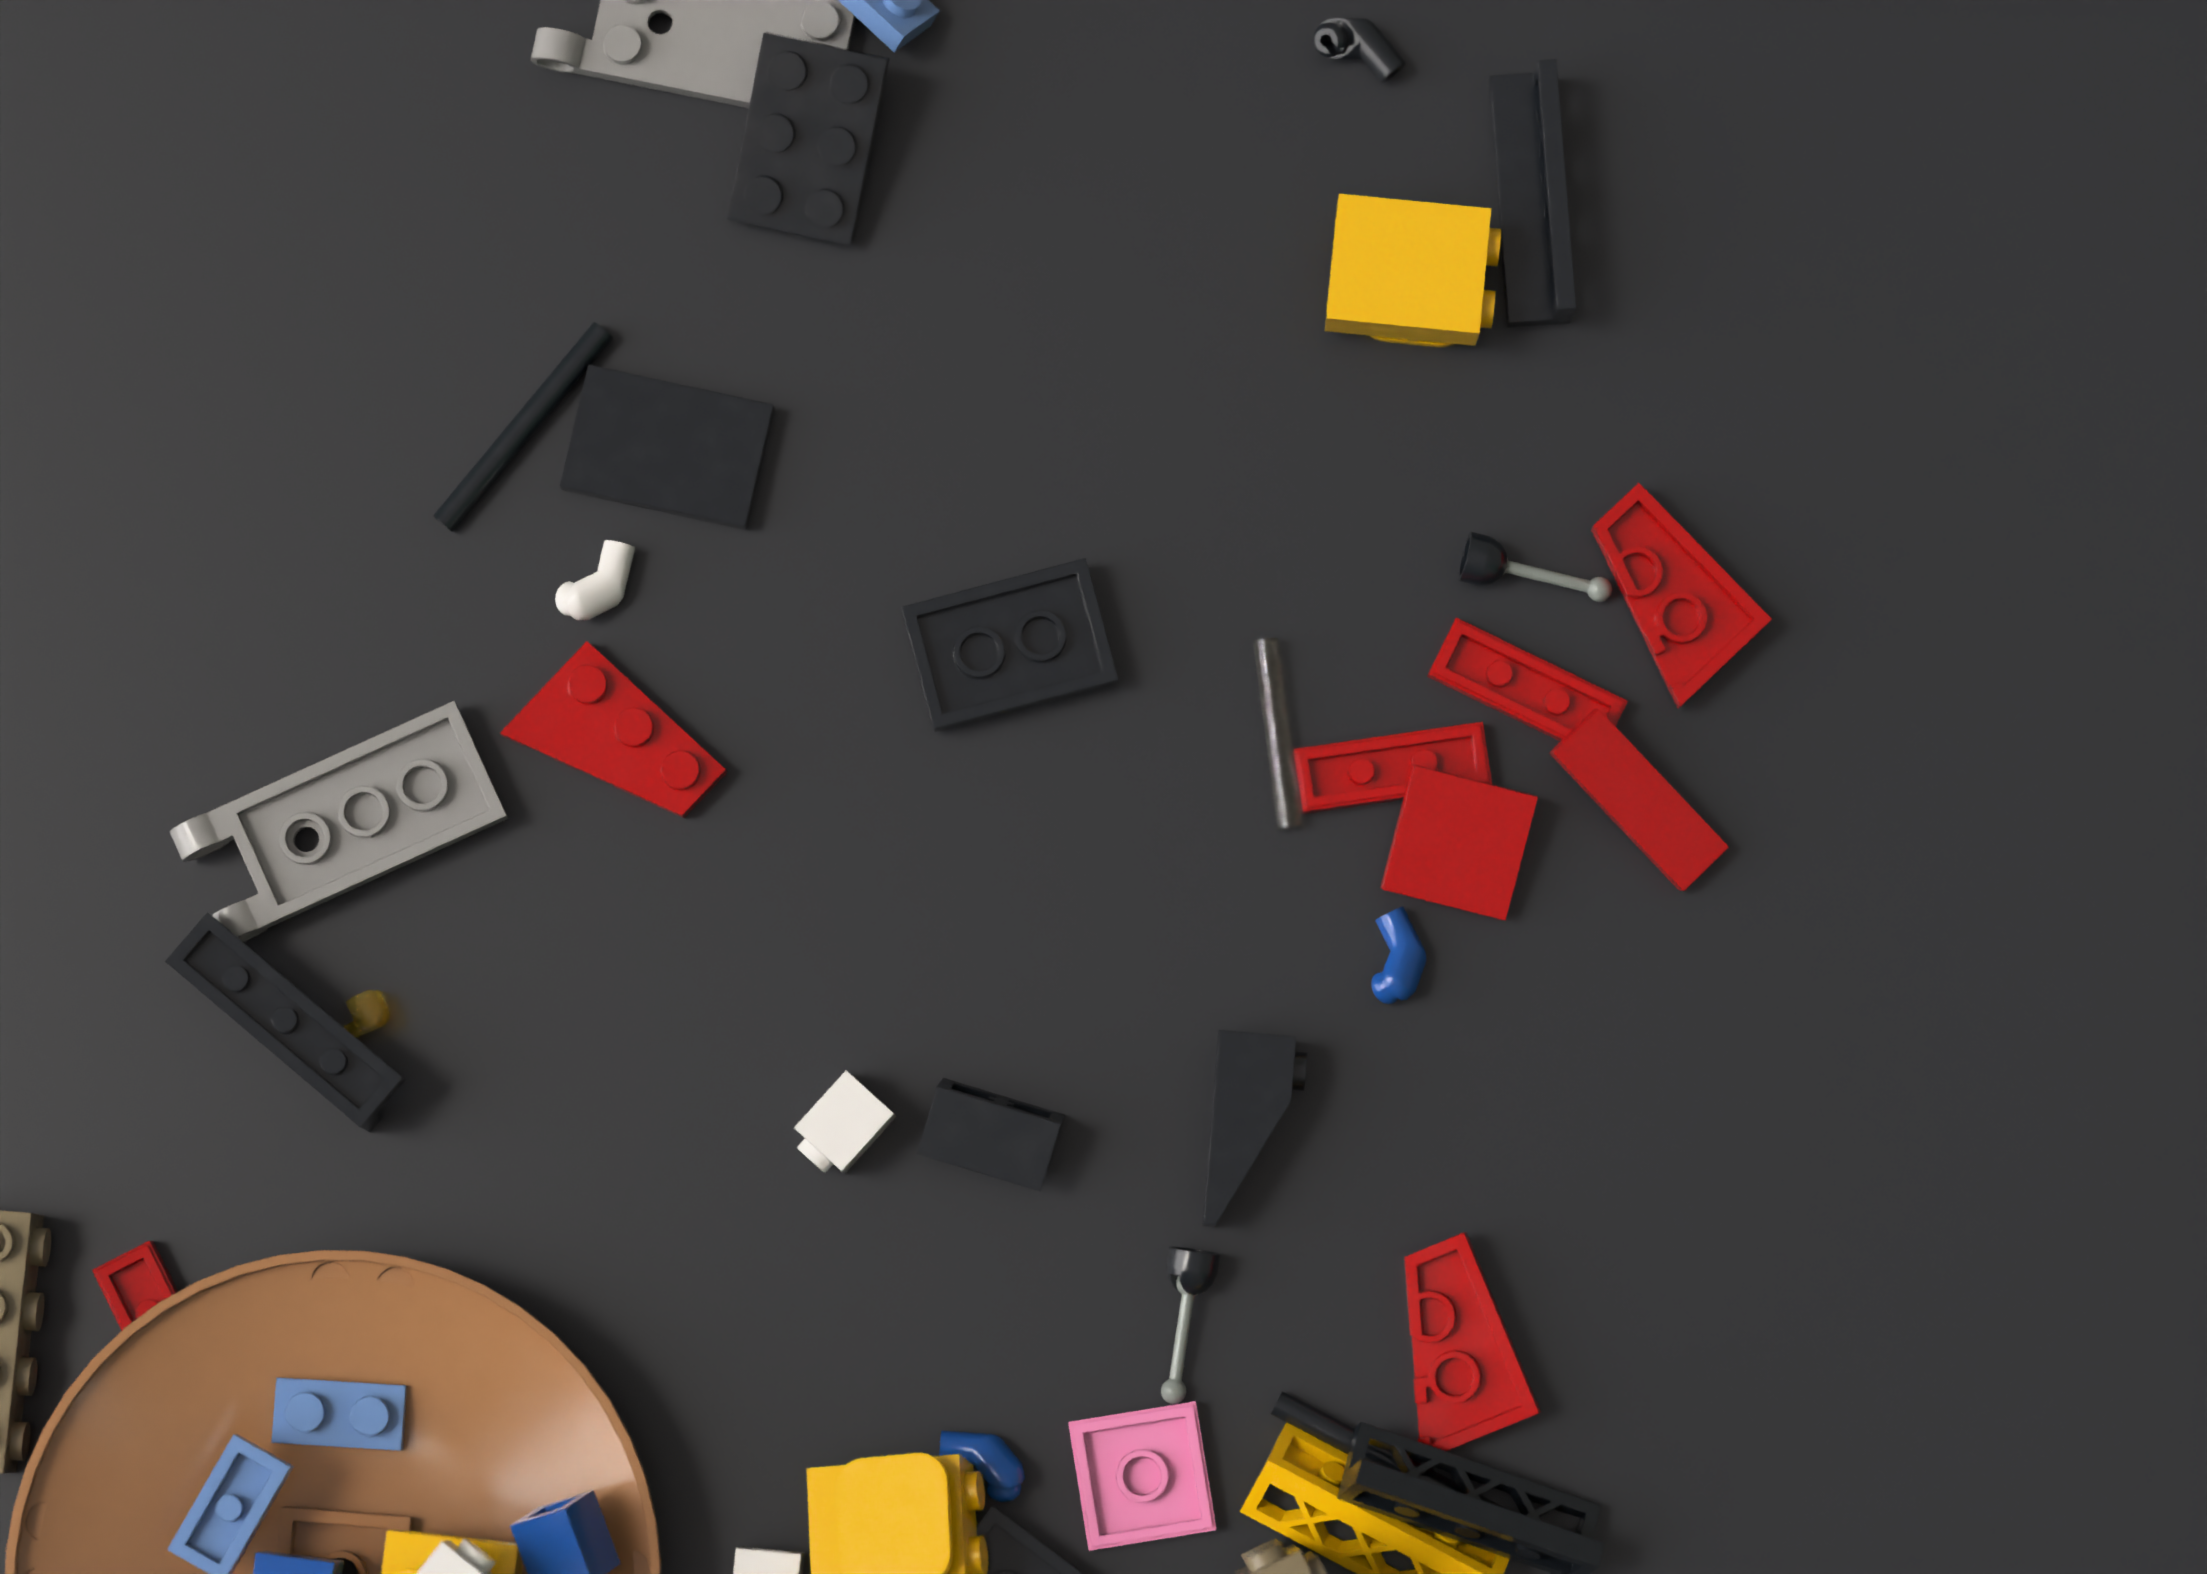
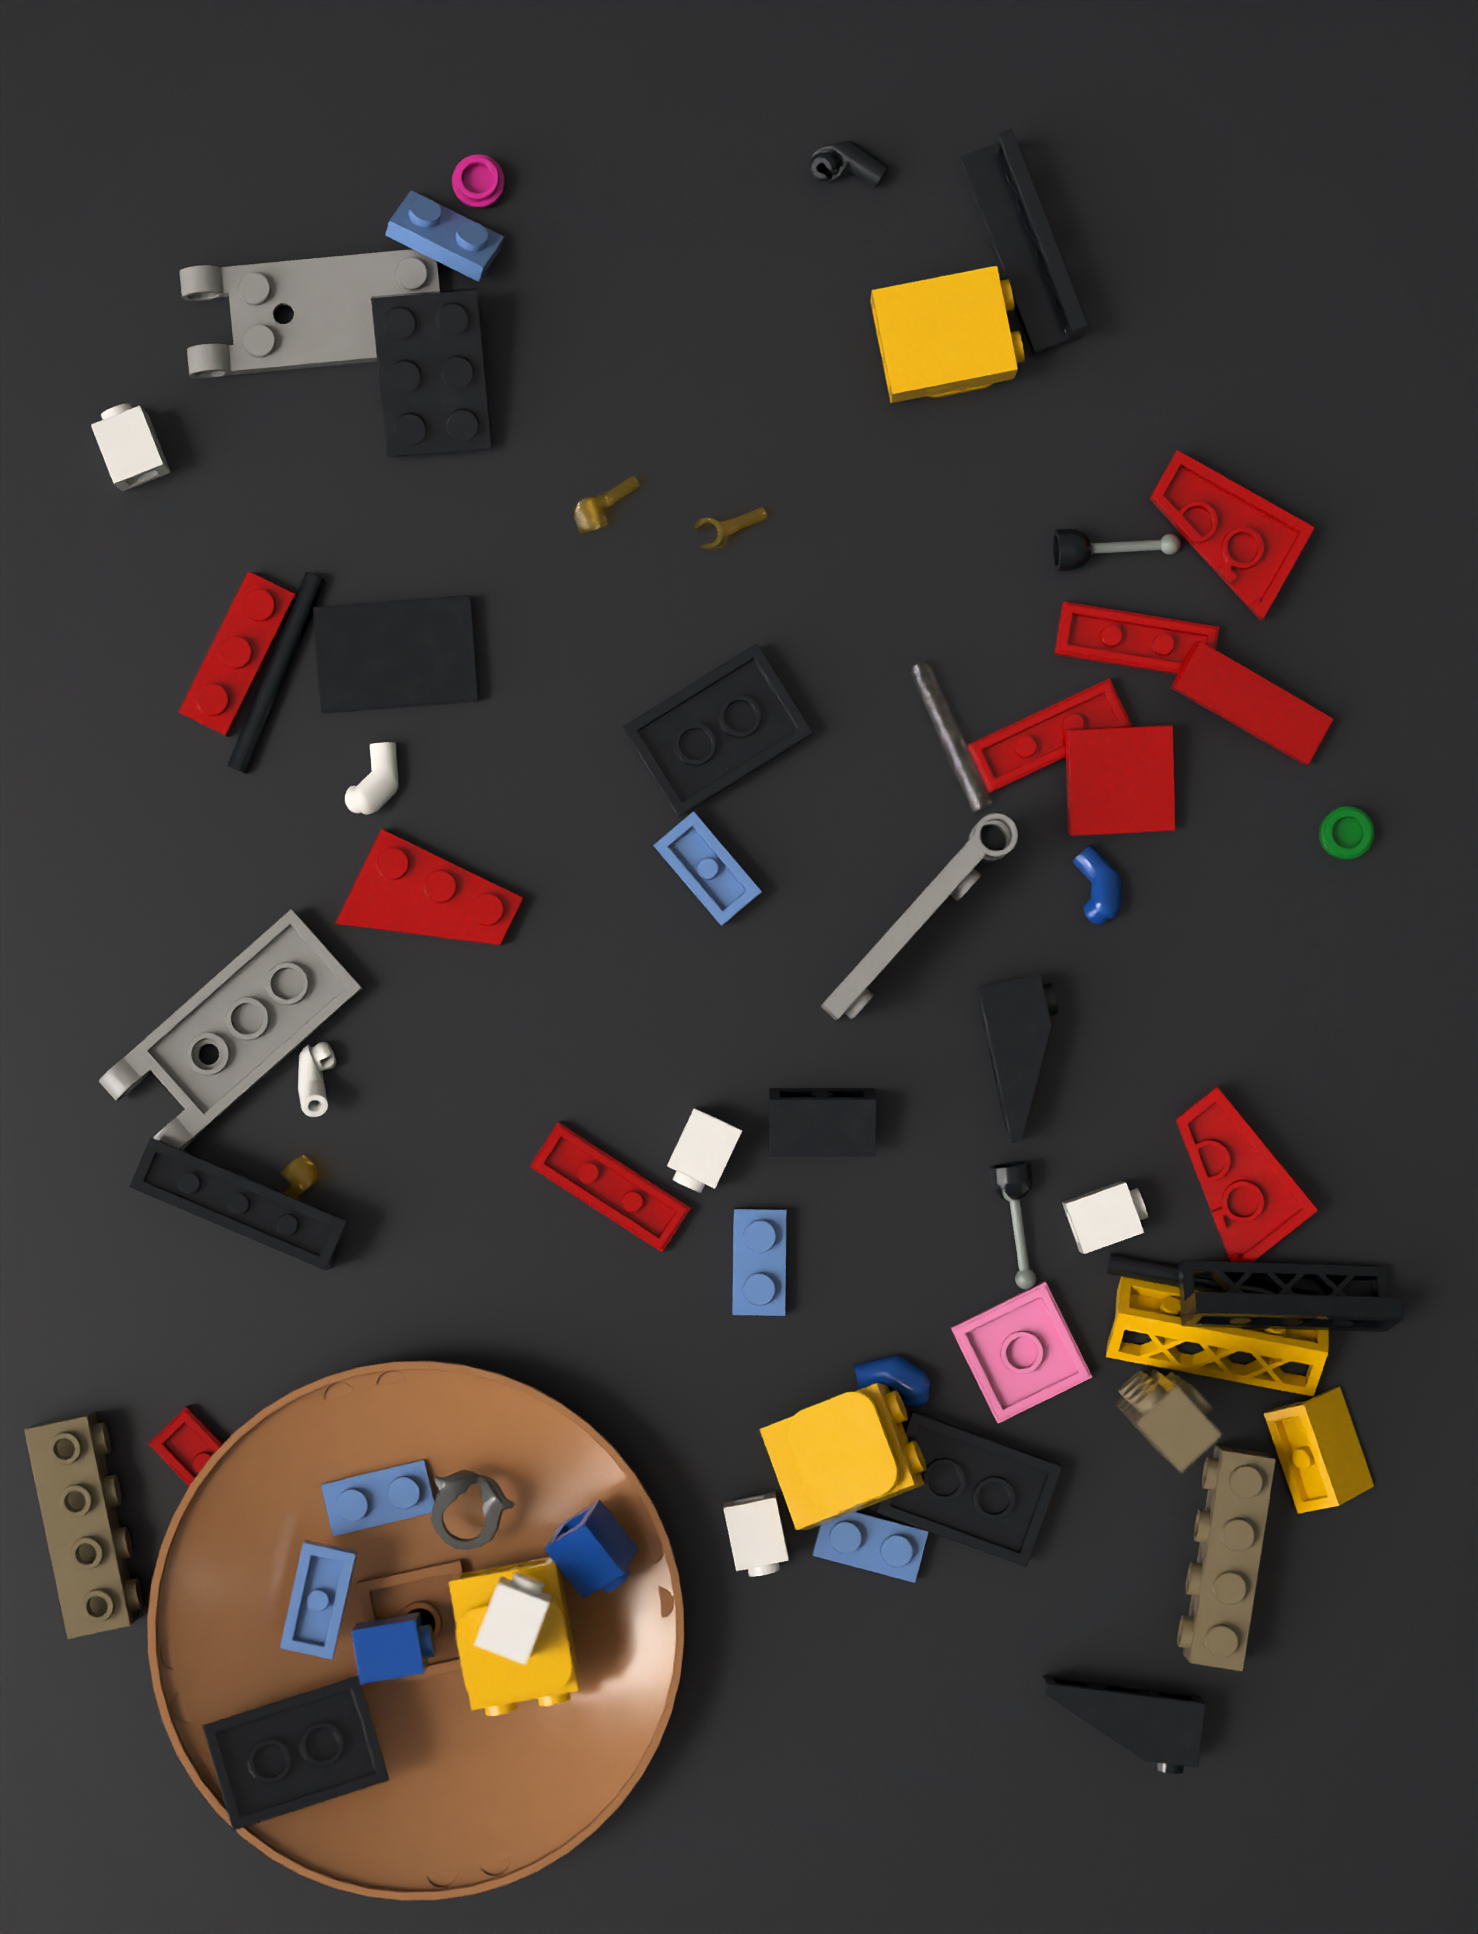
camera: 15 degrees left, 5 degrees up
none -> white brick [91,403,171,492]
none -> red plate [178,571,296,737]
none -> white arm [298,1042,336,1117]
none -> dark grey piece [431,1470,514,1550]
none -> red tile [529,1122,691,1252]
none -> clear yellow hand [574,475,640,534]
none -> medium blue plate [653,811,762,926]
none -> clear yellow hand [693,507,767,551]
none -> medium blue plate [732,1209,787,1316]
none -> light grey hinge [820,813,1018,1020]
none -> white brick [1062,1181,1148,1254]
none -> green tile [1319,806,1374,860]

